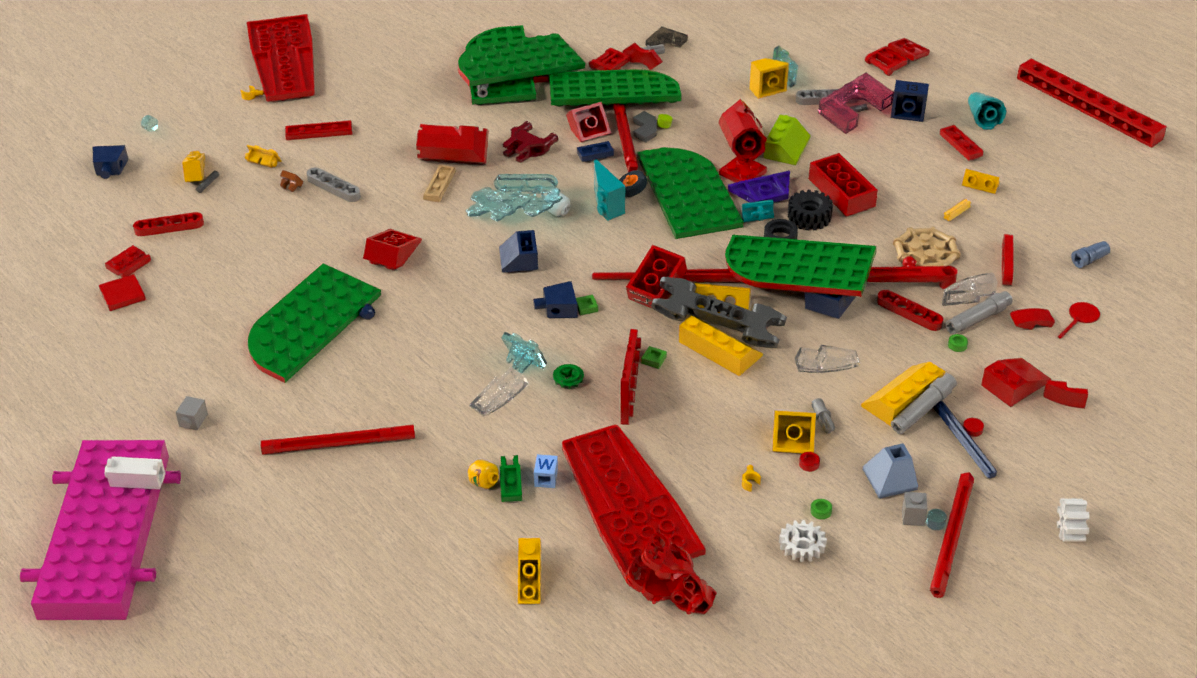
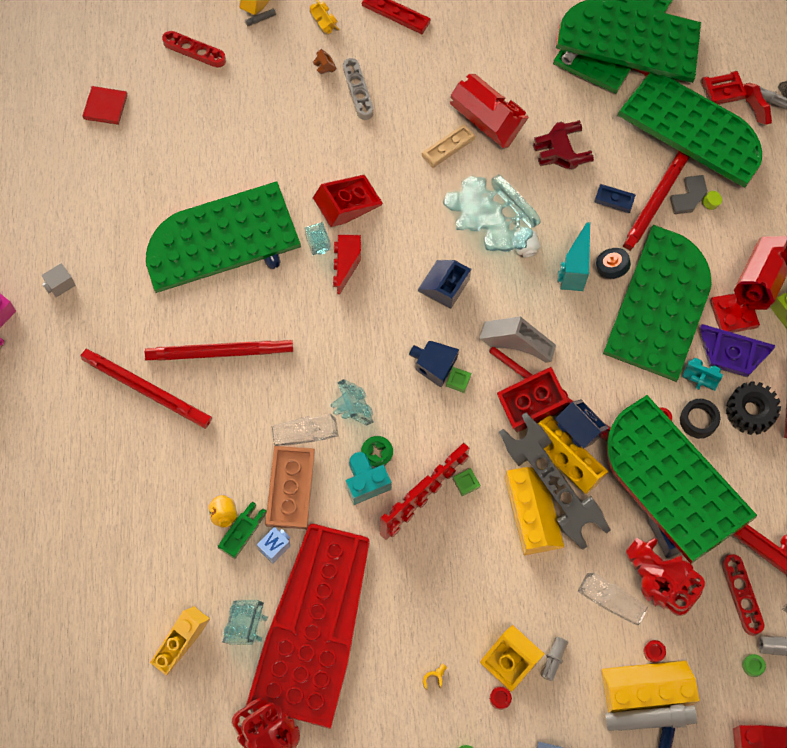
camera: 35 degrees right, 25 degrees up
red plate [105,245,151,278] -> none
red slope [566,102,611,142] -> none
none -> red piece [144,340,293,361]
none -> clear light blue plate [222,600,268,645]
none -> nougat plate [265,446,315,529]
none -> clear light blue brick [305,222,331,255]
none -> red slope [333,235,361,295]
none -> teal brick [345,452,392,505]
none -> light grey arch [480,316,556,363]
none -> dark blue brick [555,399,609,449]
none -> red animal [626,538,705,616]
none -> red tile [643,640,666,663]

